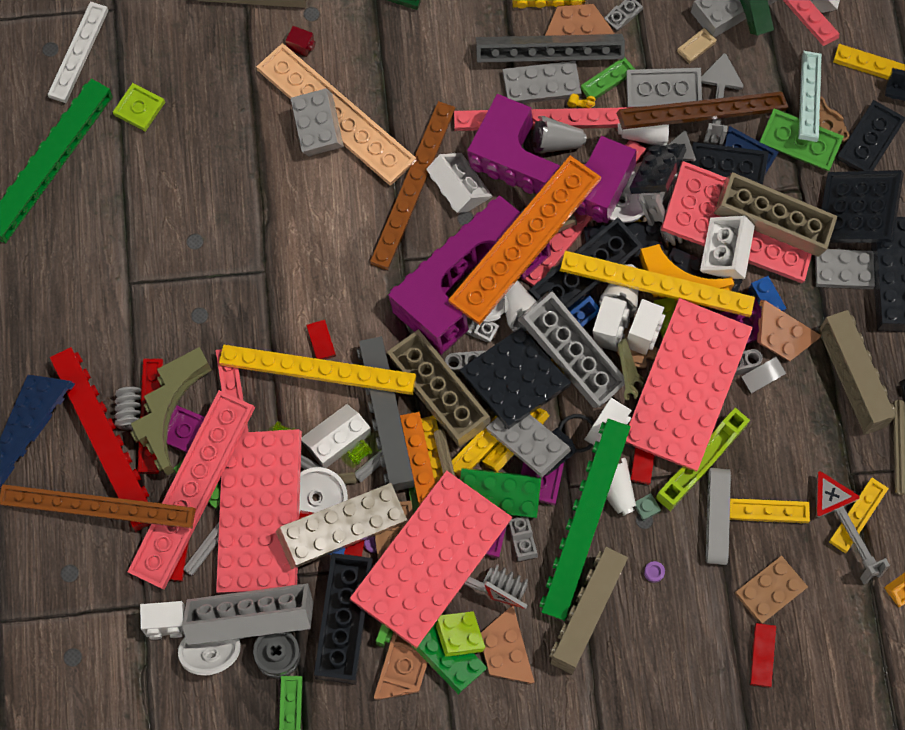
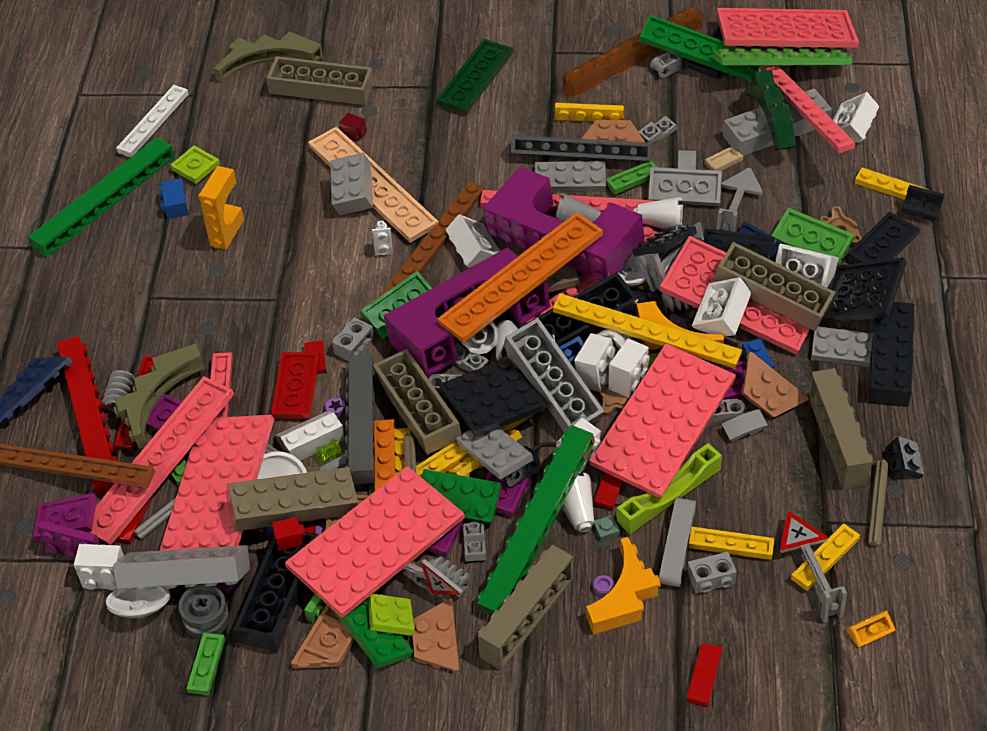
camera: 15 degrees right, 20 degrees down
yellow plate [219,345,416,395] -> none
yellow arm [567,93,596,108] -> none
reddish brown plate [616,92,788,130] -> none
olive flag [618,337,645,400] -> none
medium nougat plate [735,556,808,624] -> none
light aqua tile [798,51,822,142] -> none
none -> magenta plate [33,493,97,541]
none -> magenta plate [37,520,100,558]
none -> blue brick [159,178,189,219]
none -> light orange arch [199,166,244,250]
none -> red plate [271,352,320,419]
none -> red brick [272,517,305,551]
none -> medium lavender tile [325,398,345,417]
none -> light grey brick [332,317,374,361]
none -> green plate [360,271,432,341]
none -> white hinge [372,221,393,256]
none -> light orange arch [586,537,661,635]
none -> light grey slope [678,150,696,170]
none -> light grey brick [687,552,737,594]
none -> white slope [775,244,839,288]

